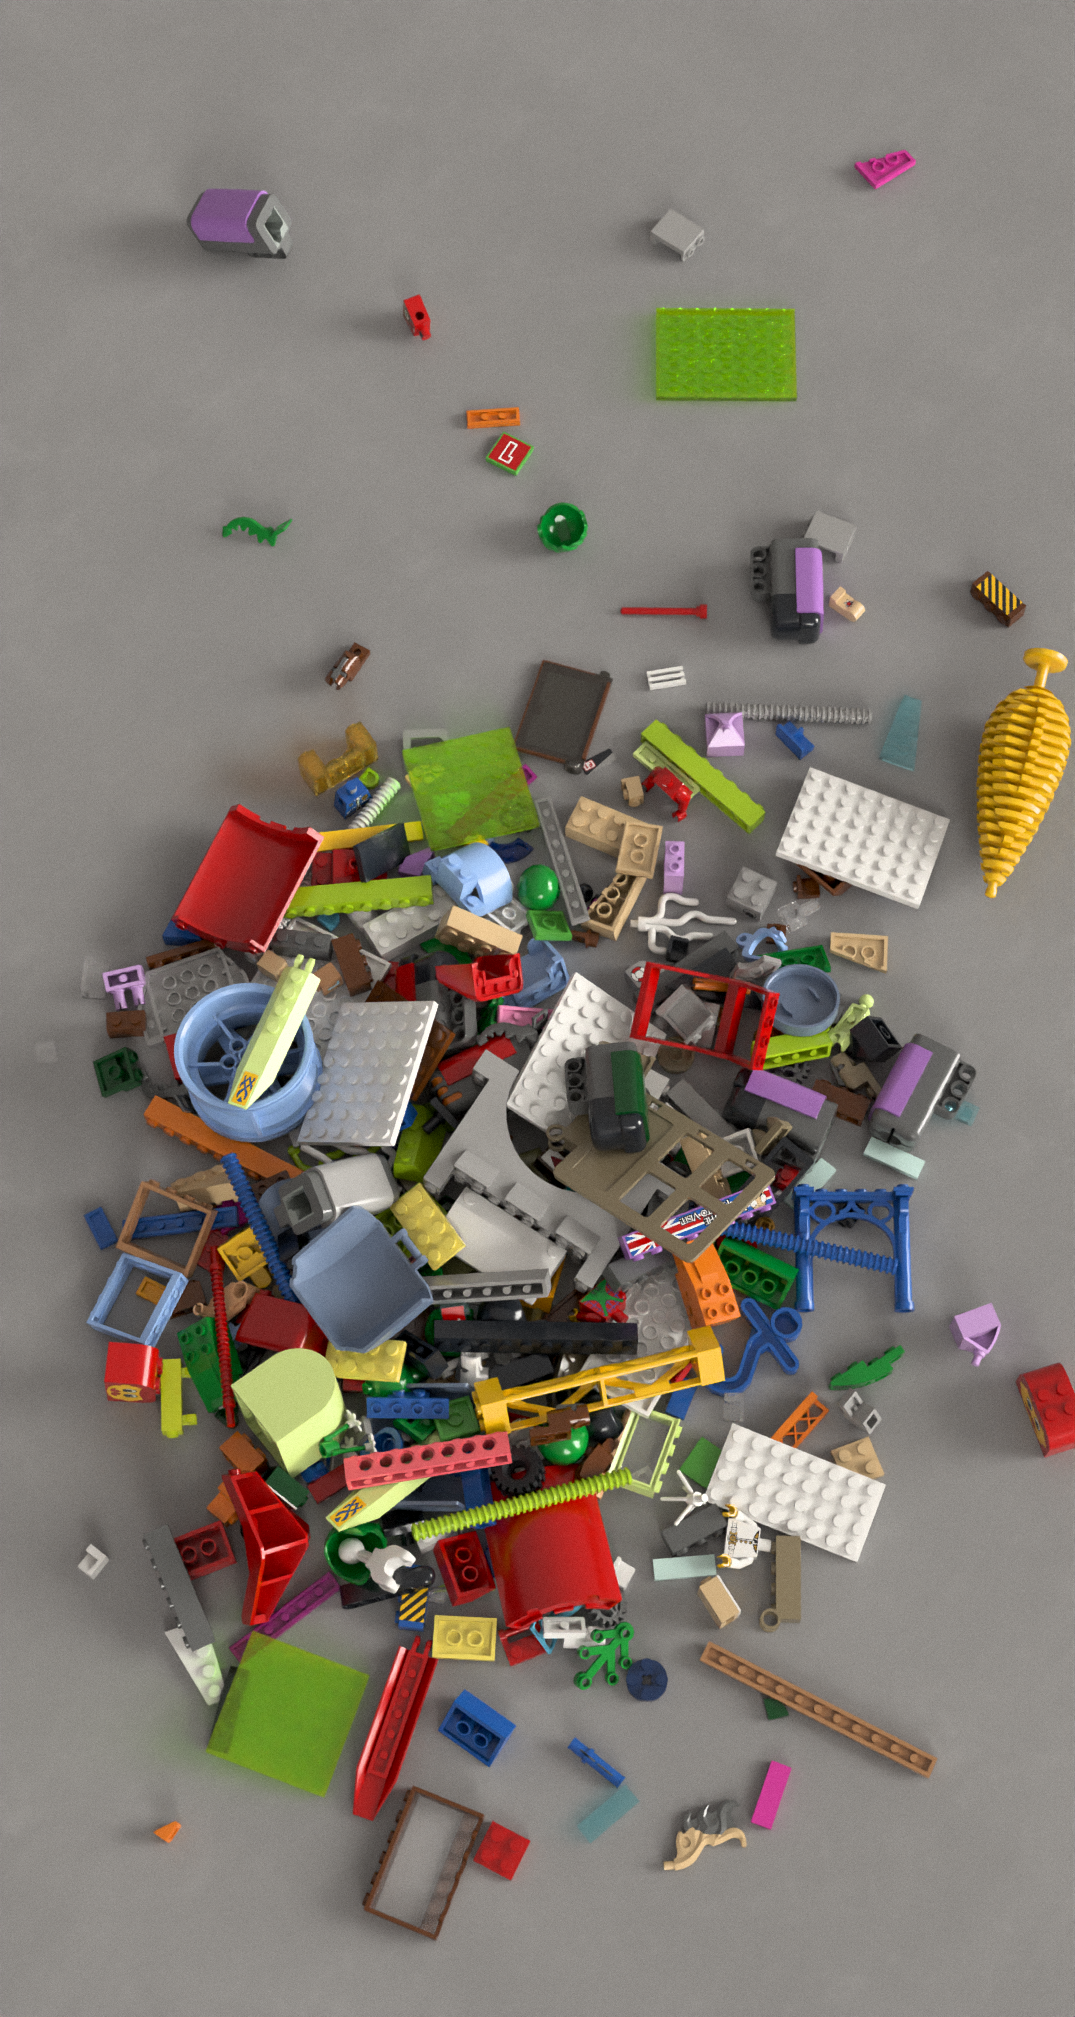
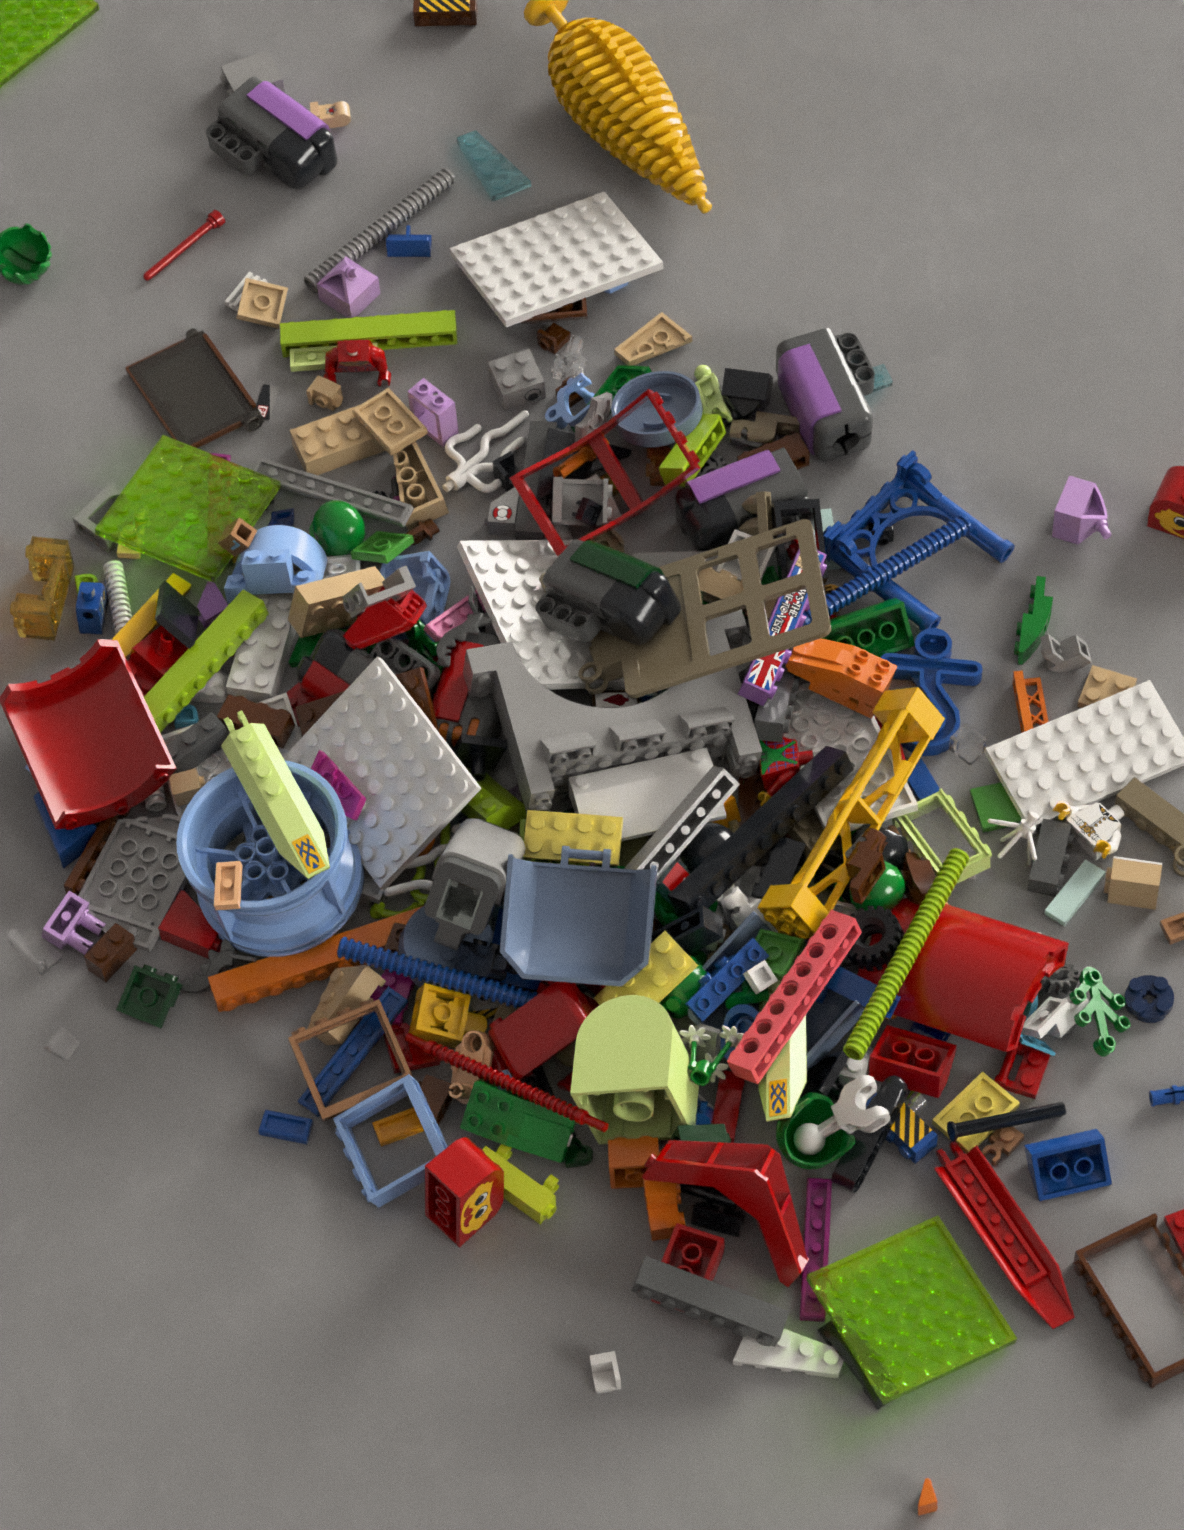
camera: 45 degrees left, 10 degrees down
light aqua tile [863,1137,925,1180] -> none
none -> light nougat plate [214,861,242,910]
none -> medium nougat brick [217,517,257,557]
none -> tan plate [236,278,288,329]
none -> dark pink wing [311,750,366,821]
none -> light grey panel [342,566,416,618]
none -> black tile [572,497,603,527]
none -> white plate [743,960,778,994]
none -> black axle [947,1102,1066,1141]
none -> medium nougat plate [982,1126,1024,1166]

